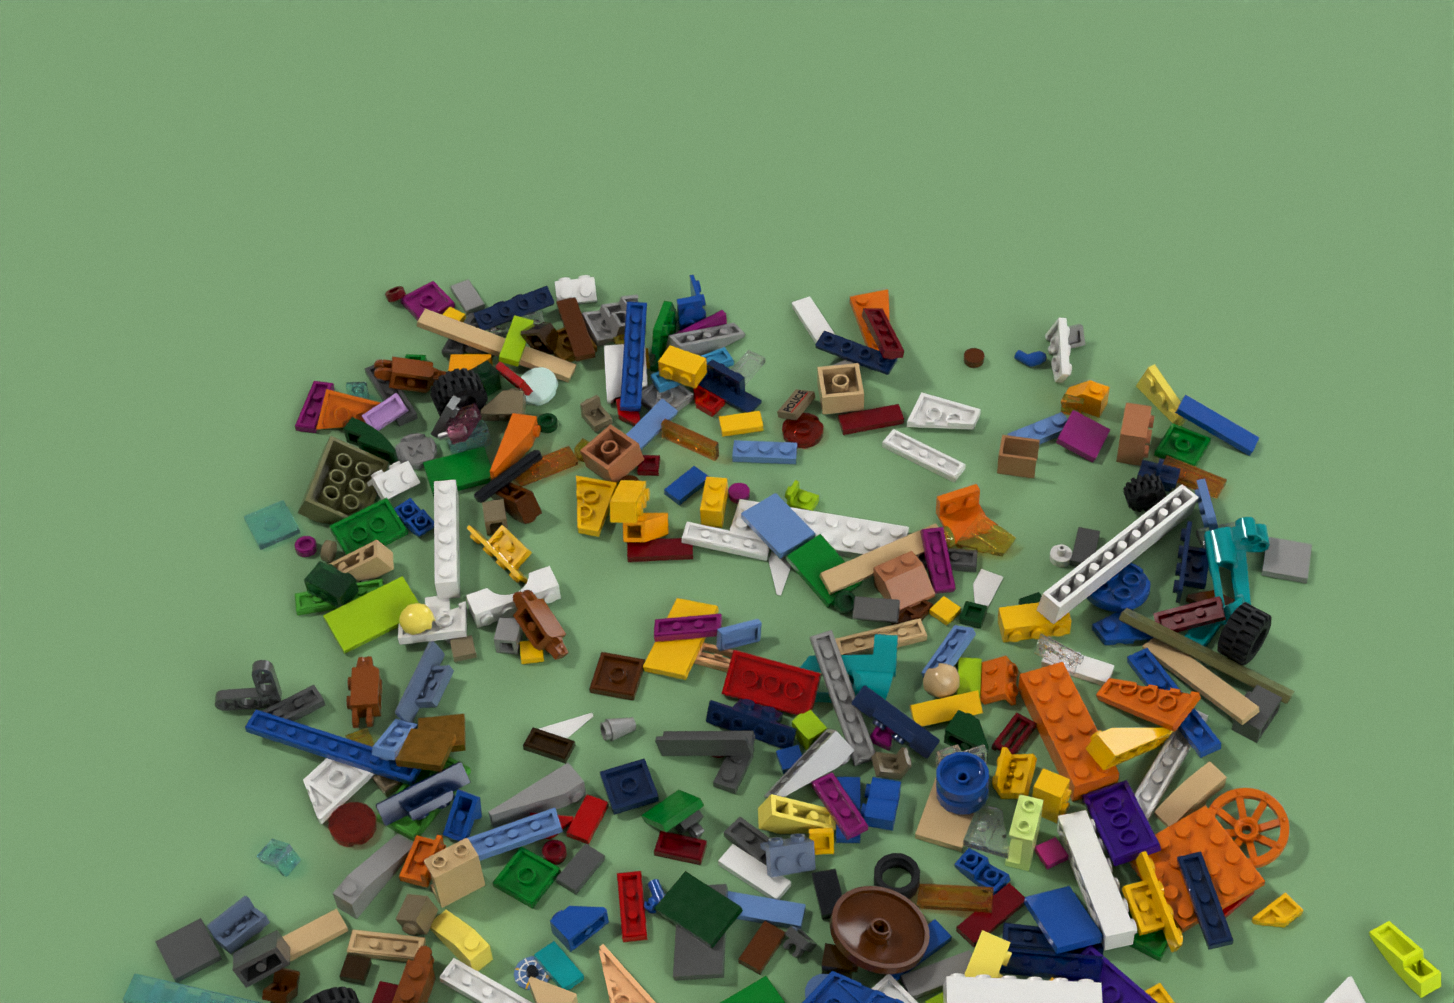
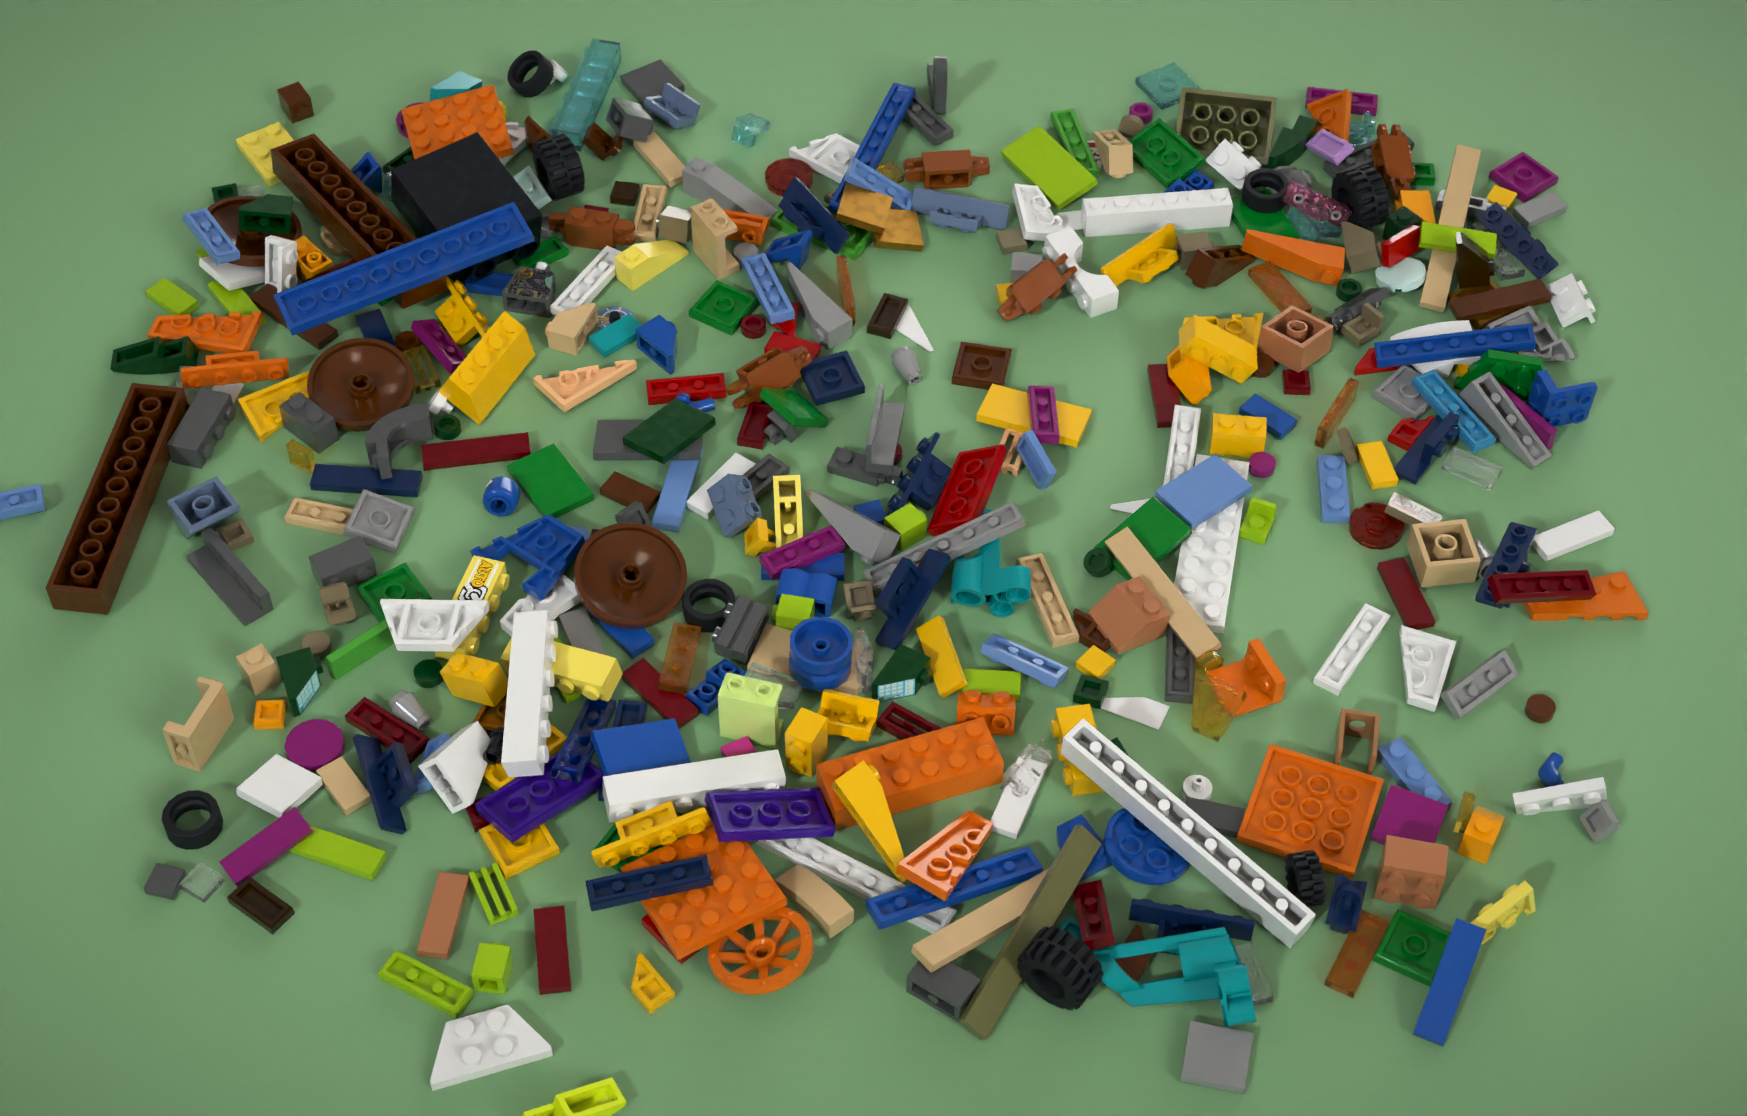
camera: 85 degrees right, 0 degrees up
clear green brick [304,561,359,608] -> none
dark red tile [385,286,406,302] -> none
light yellow hair [399,603,435,635] -> none
dark grey plate [431,395,461,439] -> none
black axle [474,450,543,503] -> none
dark grey tile [556,843,605,895] -> none
medium blue tile [626,398,678,450] -> none
yellow brick [658,345,707,389] -> none
black tile [812,868,842,920] -> none
dark grey tile [853,596,900,623] -> none
magenta tile [920,527,956,594] -> none
tan hair [923,663,960,698] -> none
medium blue plate [1194,478,1218,531] -> none
none -> dark red tile [533,906,571,995]
none -> dark grey brick [712,595,769,665]
none -> dark orange hinge [725,346,812,409]
none -> lime brick [771,594,815,630]
none -> clear orange tile [836,255,855,326]
none -> orange plate [1236,744,1384,879]
none -> black tyre [1241,168,1290,213]
none -> dark grey hinge [1325,287,1390,331]
none -> dark tan tile [1336,427,1358,465]
none -> light grey plate [1440,650,1519,719]

